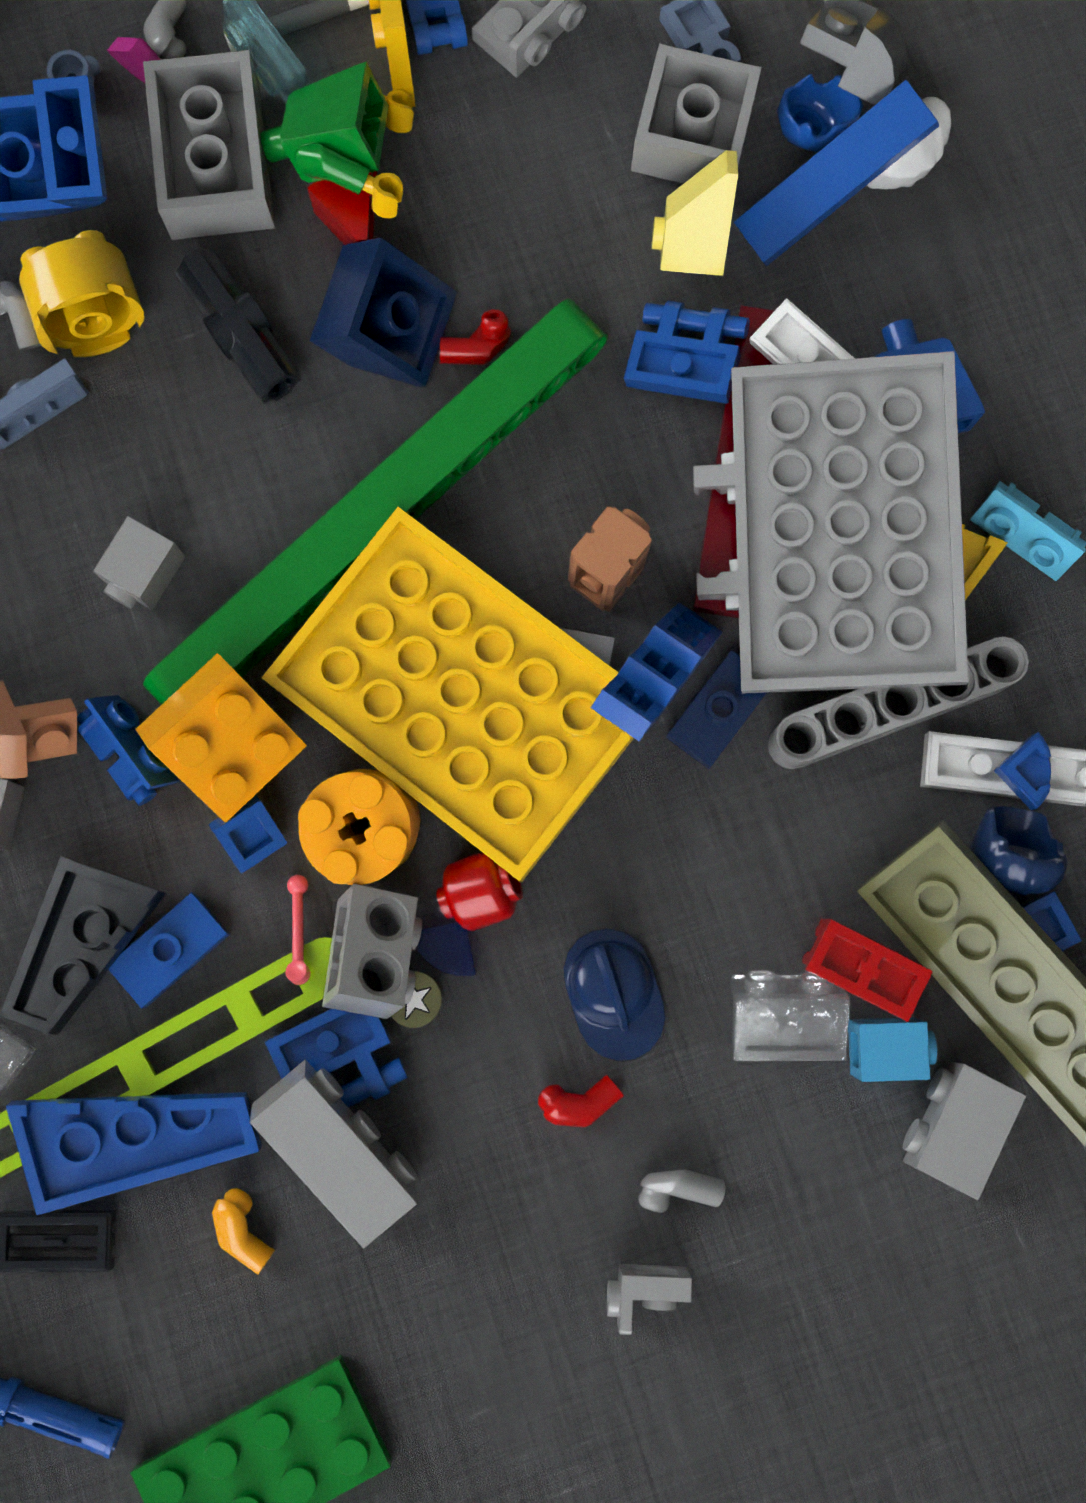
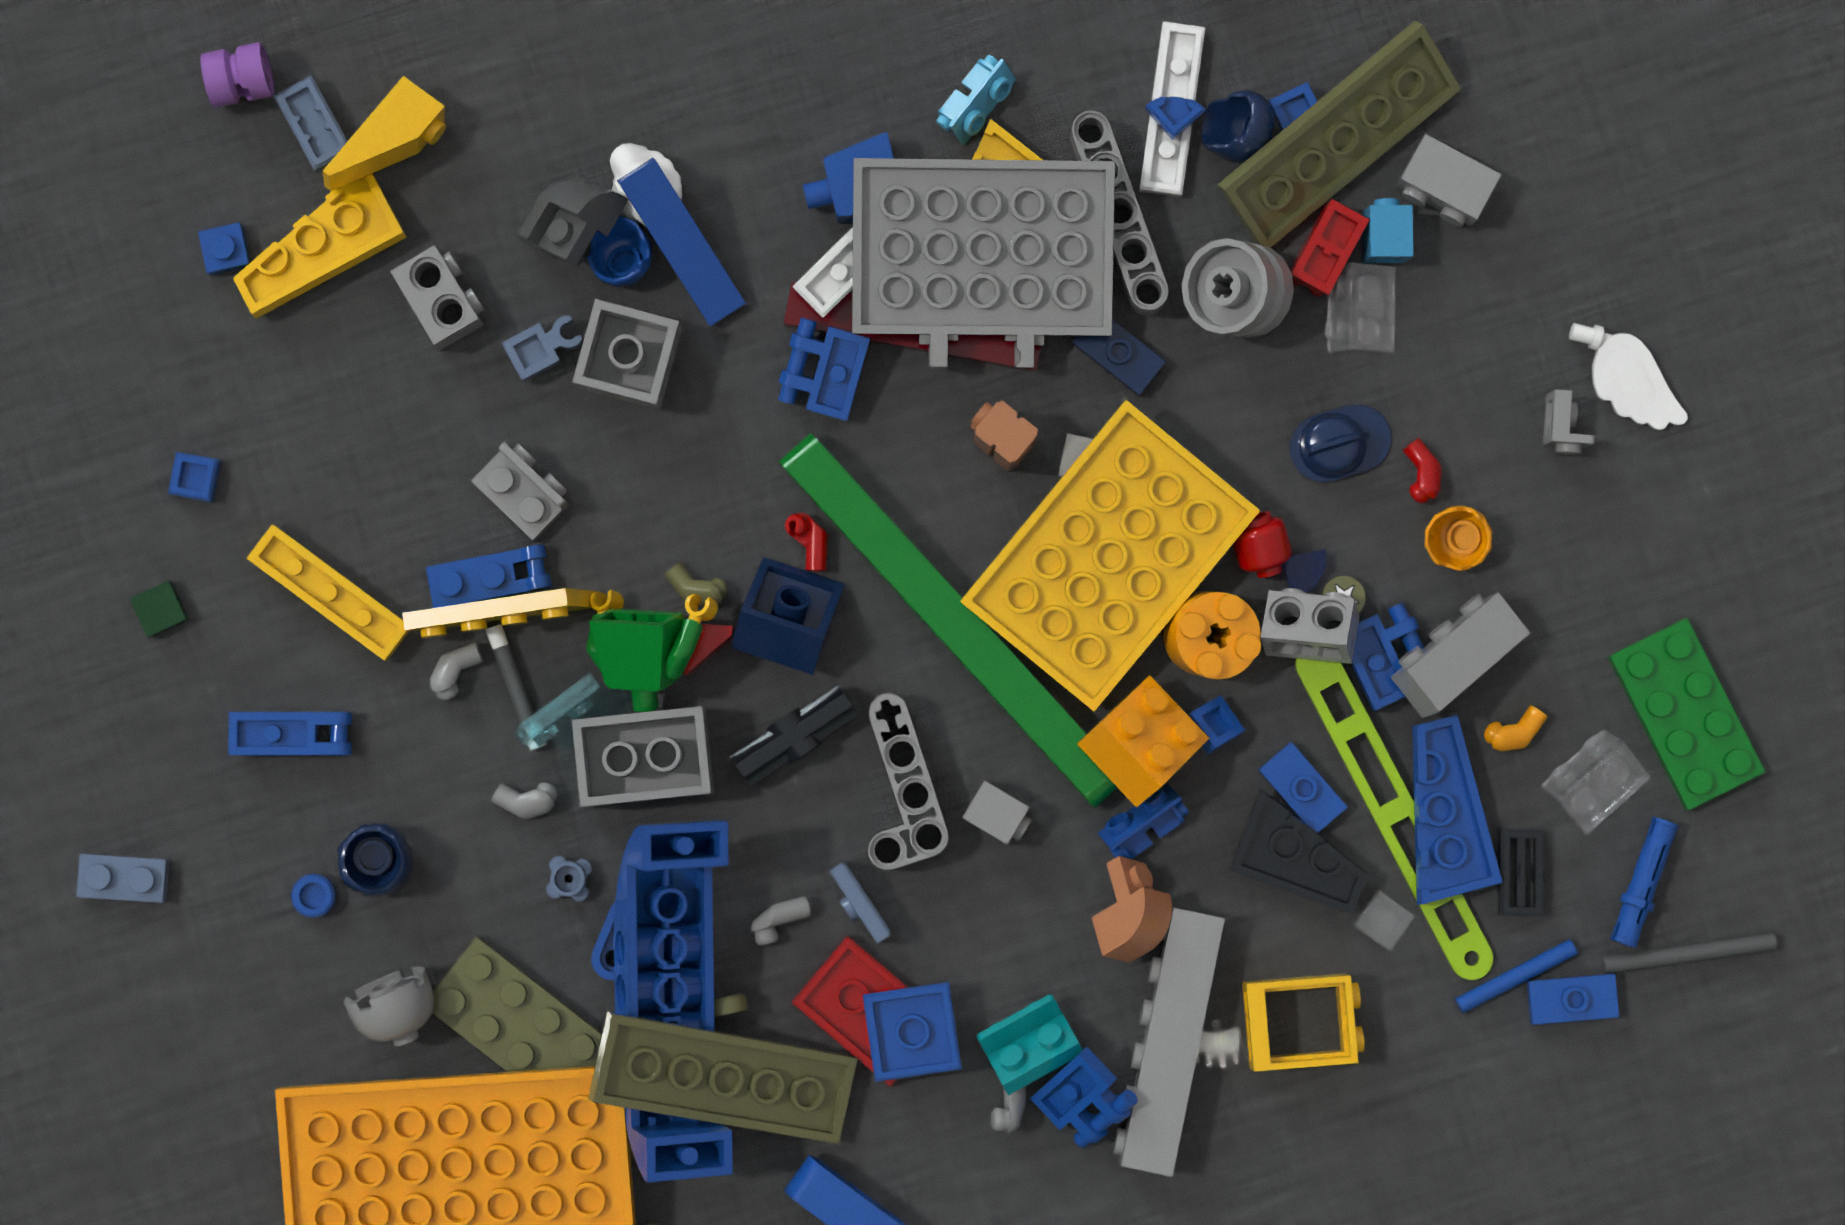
camera: 85 degrees left, 5 degrees up
yellow brick [19,230,144,357] -> none
dark pink tile [107,37,161,83] -> none
coral hinge [285,874,311,985] -> none
blue slope [591,602,723,741] -> none
light grey arm [638,1169,725,1213] -> none
light yellow slope [651,150,738,276] -> none
none -> olive arm [664,562,728,607]
none -> light grey beam [868,693,948,870]
none -> light grey wheel [1182,238,1294,338]
none -> light orange hair [1424,505,1493,571]
none -> clear bracket [1541,730,1651,835]
none -> white animal [1569,323,1688,430]

